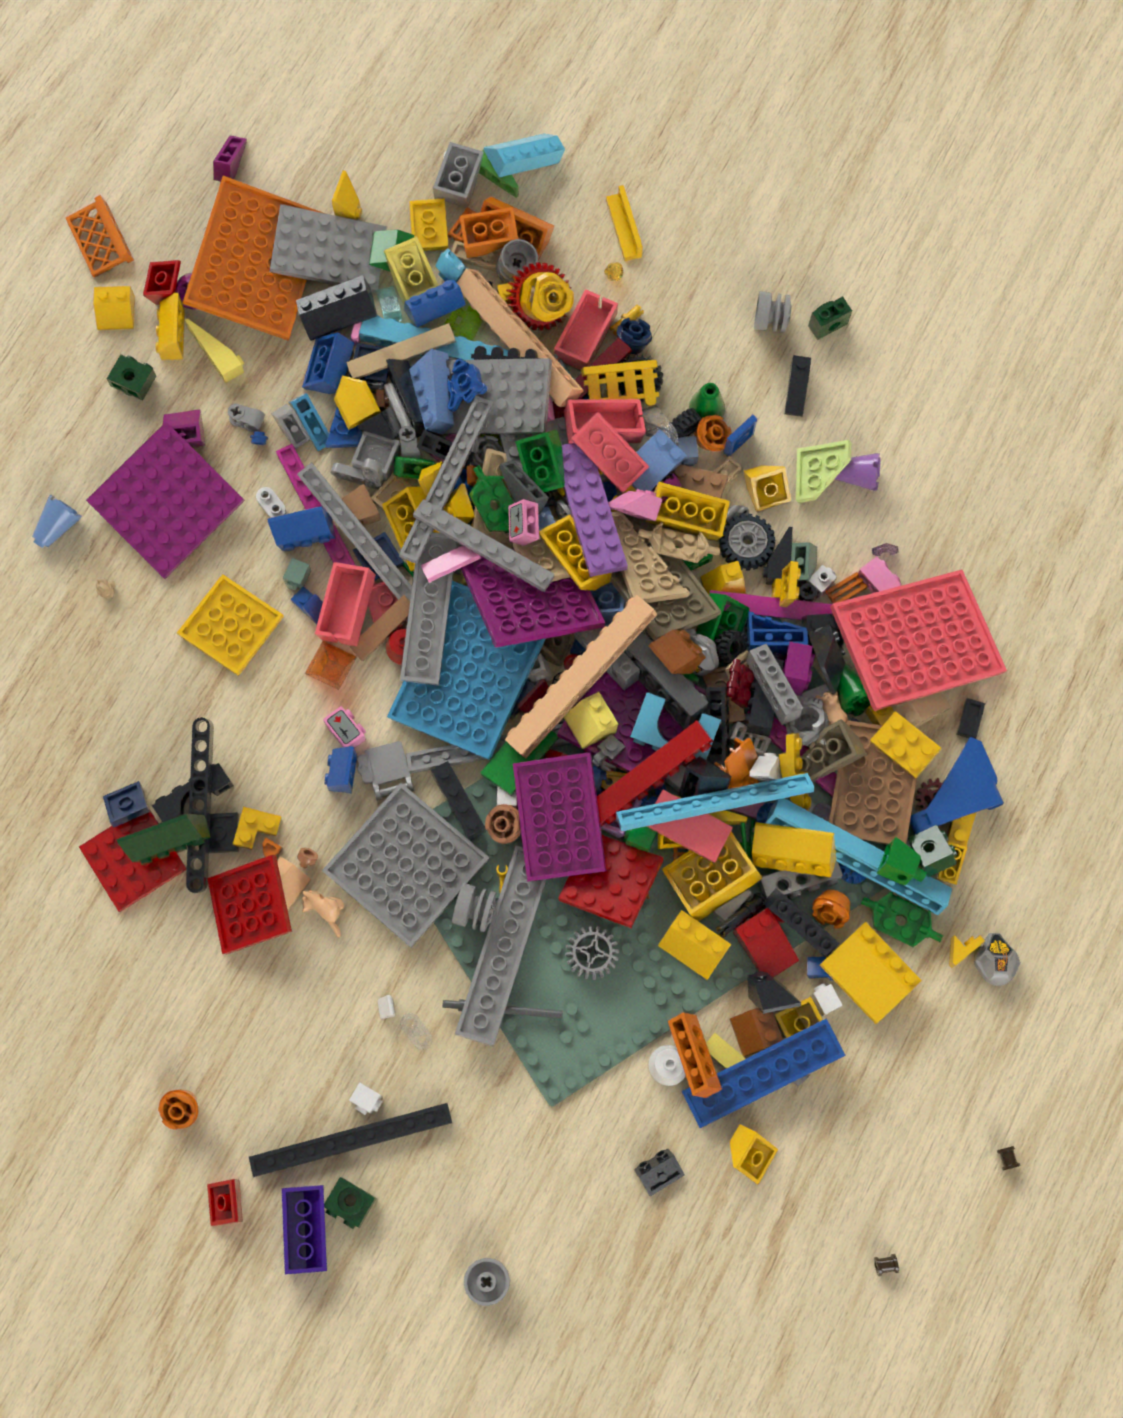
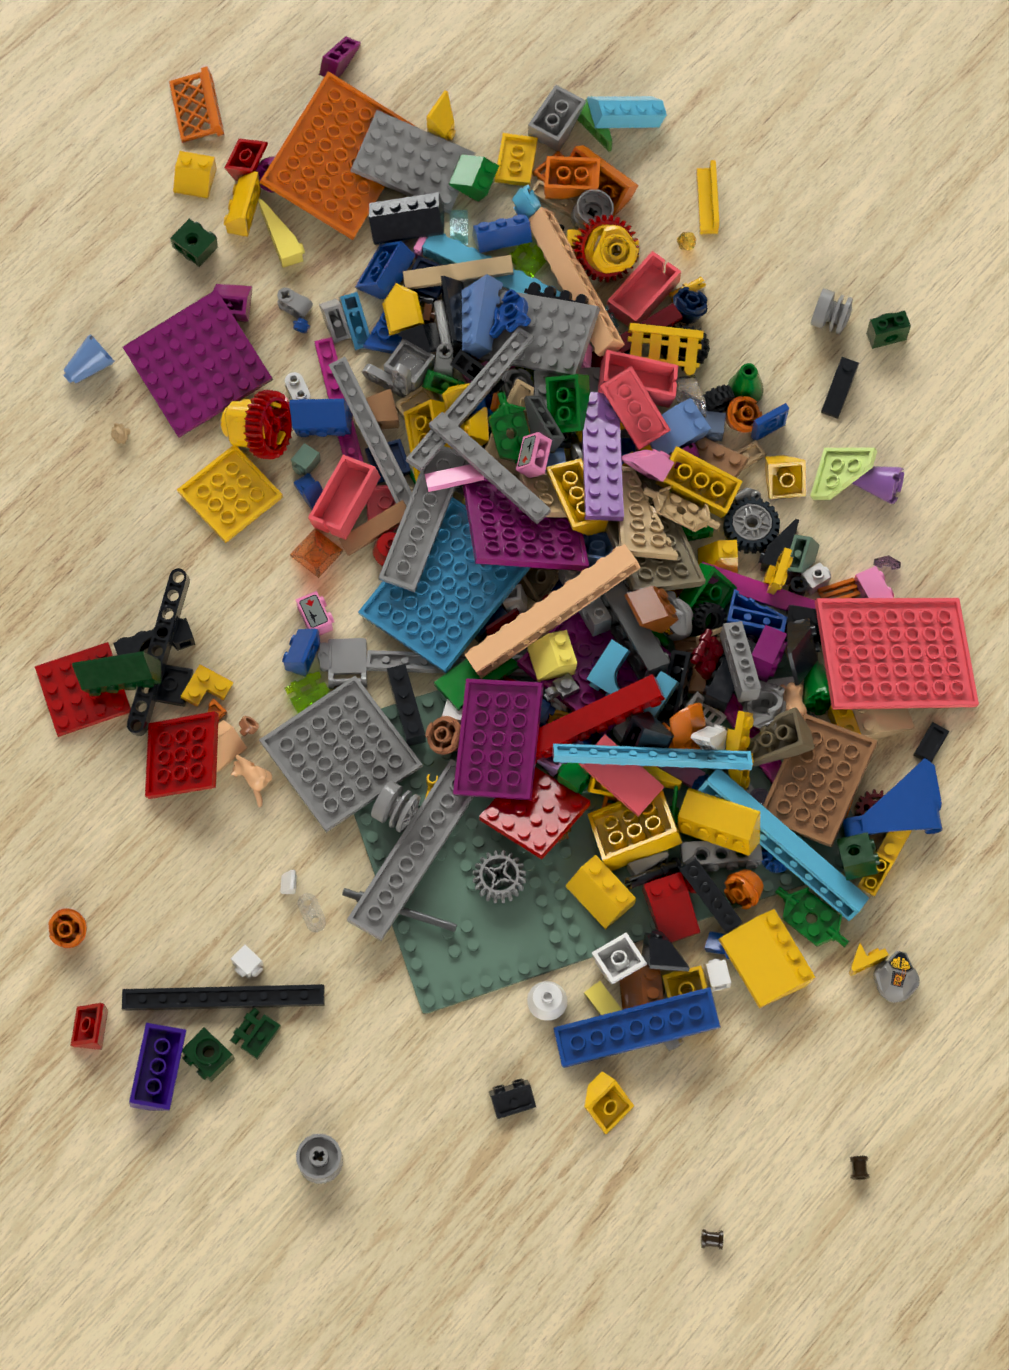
camera: 15 degrees right, 5 degrees down
dark blue plate [103,781,150,828] -> none
light yellow slope [384,236,439,305] -> none
orange brick [668,1012,722,1098] -> none
yellow plate [870,711,941,779] -> none
green torso [877,837,927,885] -> none
none -> red piece [221,390,293,460]
none -> dark green plate [230,1007,281,1060]
none -> clear neon green plate [284,671,330,714]
none -> white slope [592,932,647,984]

